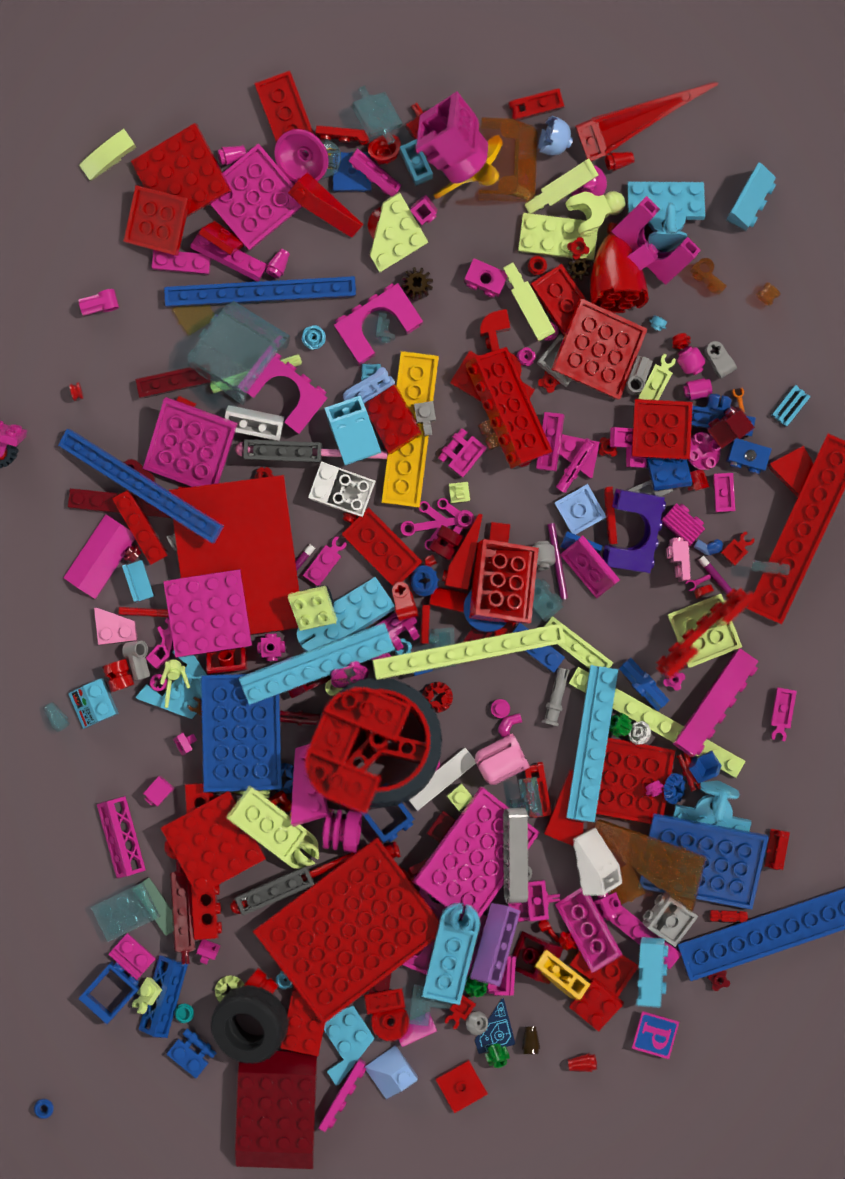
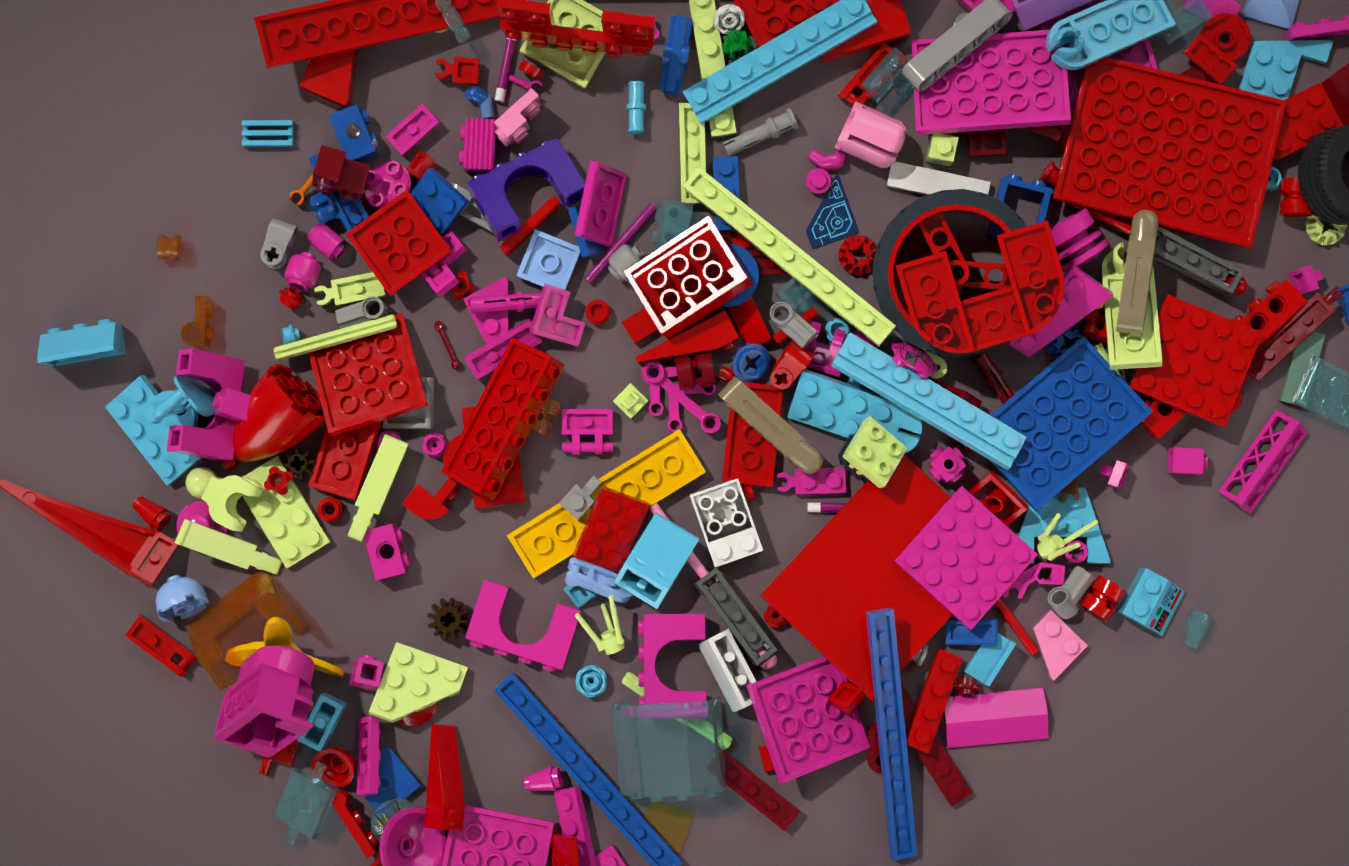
camera: 125 degrees left, 0 degrees up
clear light blue bracket [376,312,395,343] -> none
red plate [538,371,560,393] -> none
none -> yellowish green axle [274,315,397,361]
none -> dark red hinge [434,321,461,370]
none -> dark pink plate [529,283,586,347]
none -> yellowish green plant [575,595,625,655]
none -> red plate [585,300,610,325]
none -> medium azure pin [626,81,646,134]
none -> dark tan piece [718,376,823,474]
none -> light grey piece [770,302,818,349]
none -> dark blue sticker [806,175,859,249]
none -> red tile [828,681,865,716]
none -> blue tile [946,619,998,646]
none -> dark tan piece [1116,209,1158,335]

